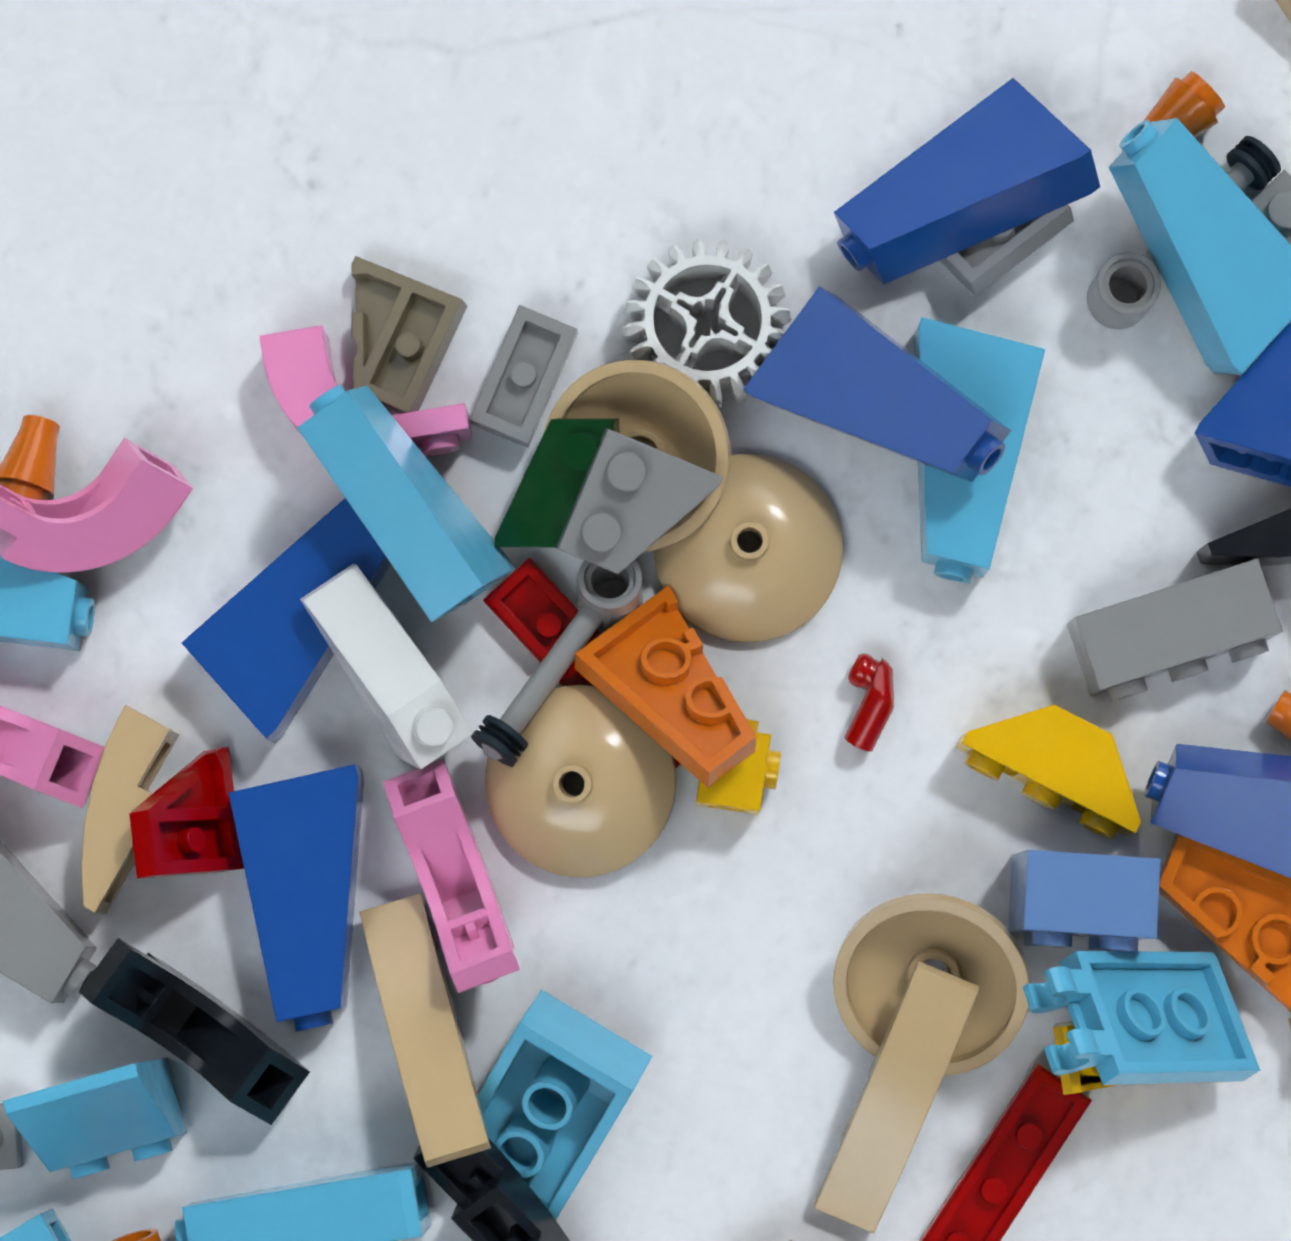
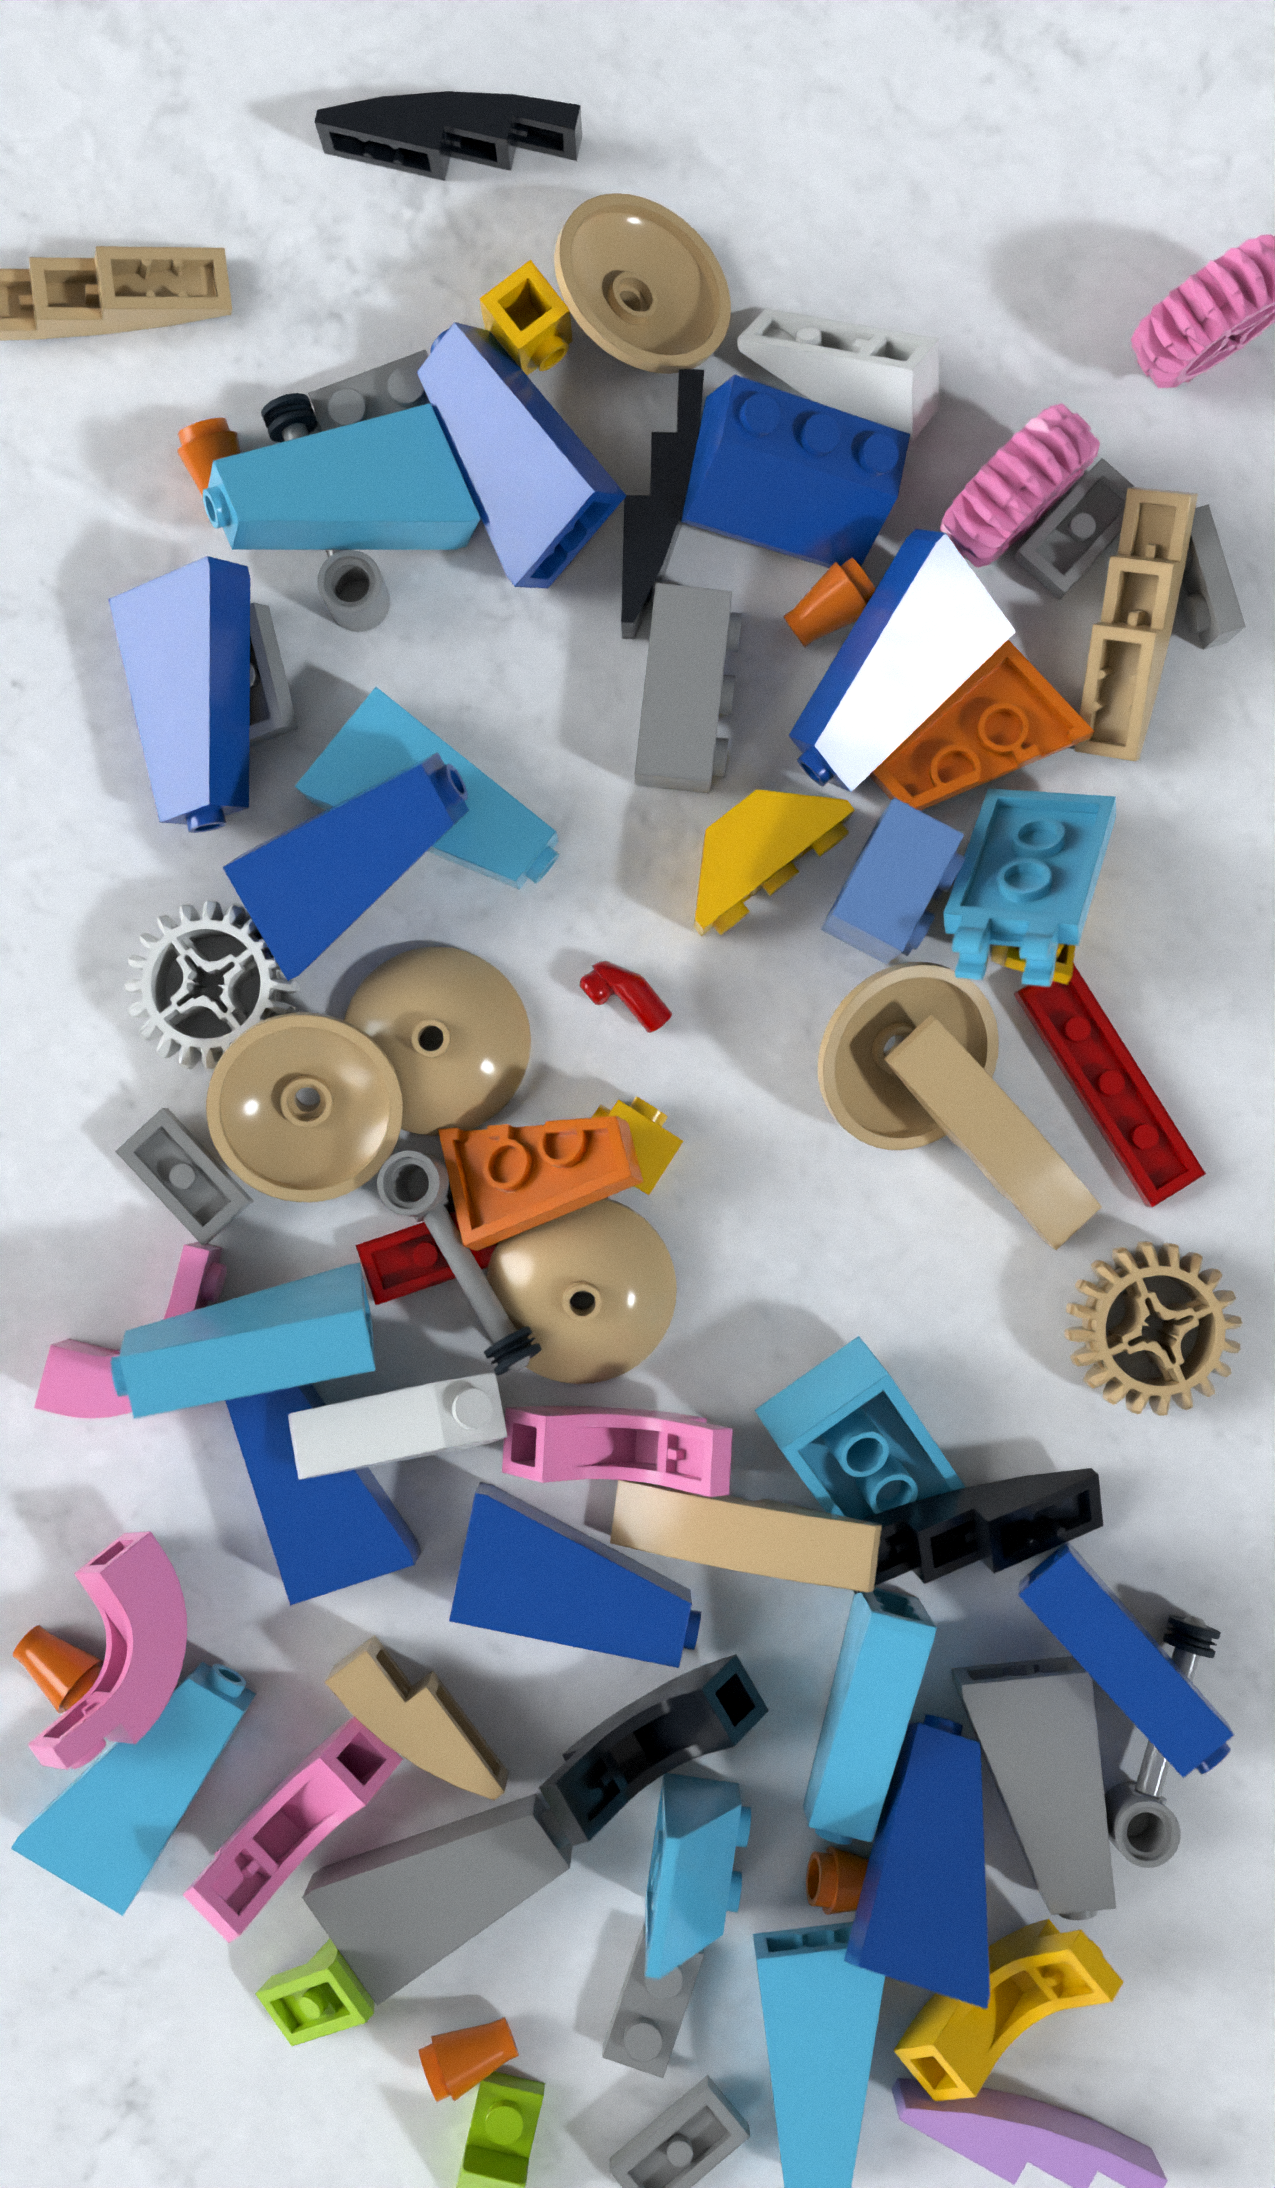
camera: 65 degrees left, 5 degrees up
red wing [129,747,244,879] -> none
dark tan wing [351,256,468,414] -> none
dark green wing [495,418,620,548] -> none
light grey wing [556,428,723,574] -> none

